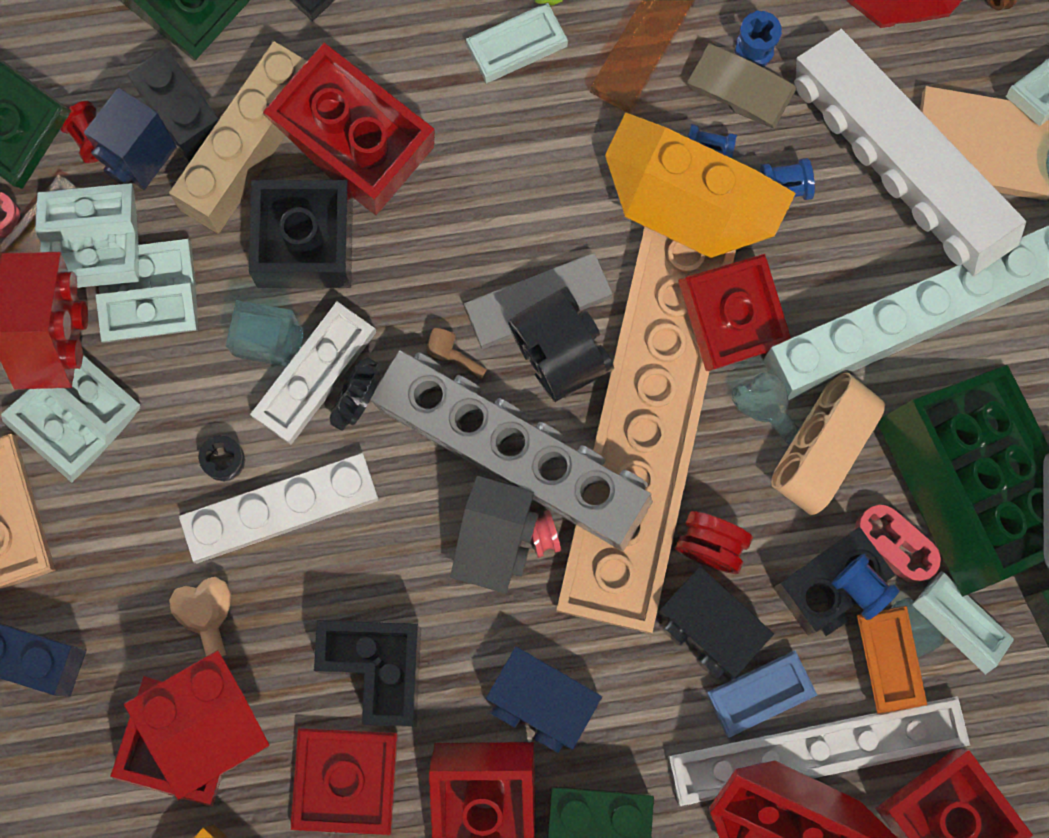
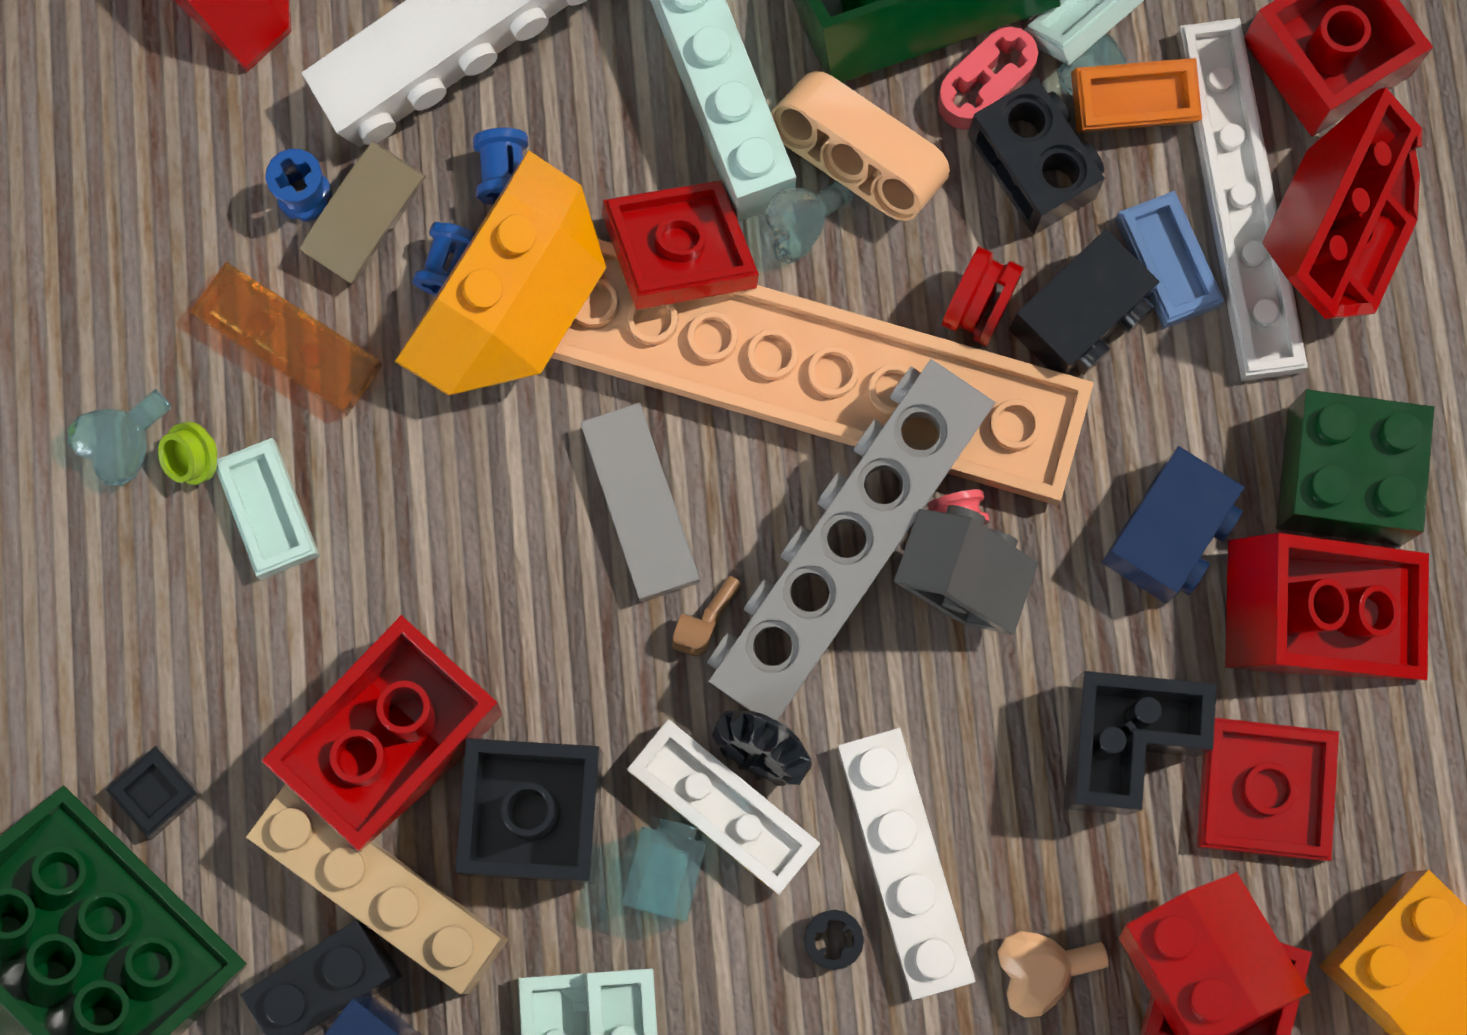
camera: 85 degrees left, 0 degrees up
black brick [508,287,614,402] -> none
blue bush [832,553,900,620] -> none

